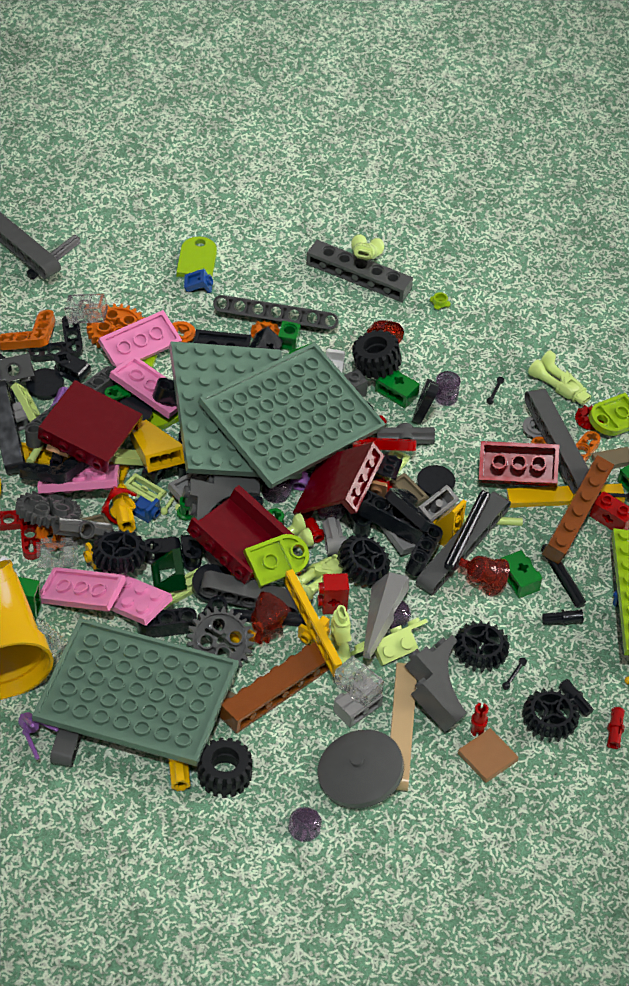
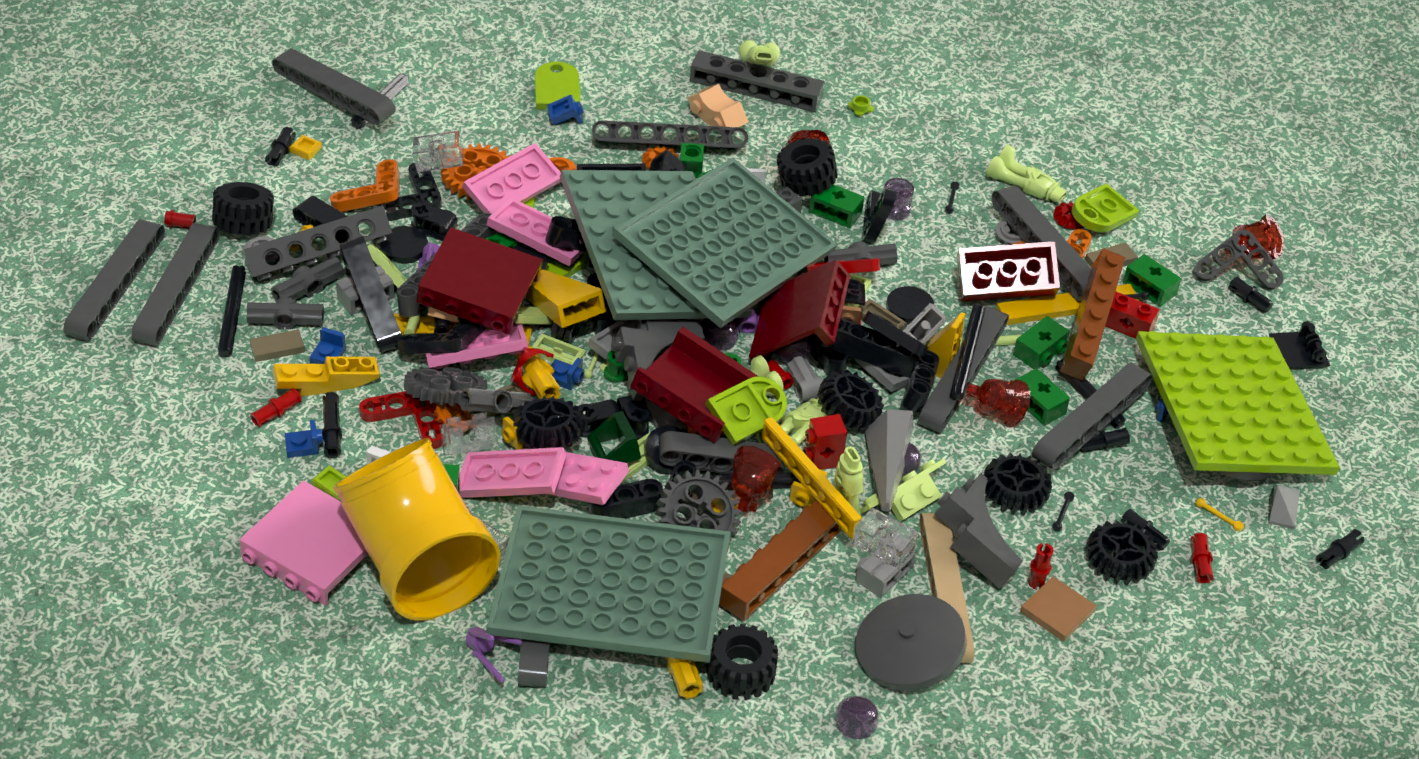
camera: 10 degrees left, 5 degrees down
none -> light nougat brick [687,84,749,127]
none -> green brick [1013,316,1070,369]
none -> dark grey beam [1032,362,1153,470]

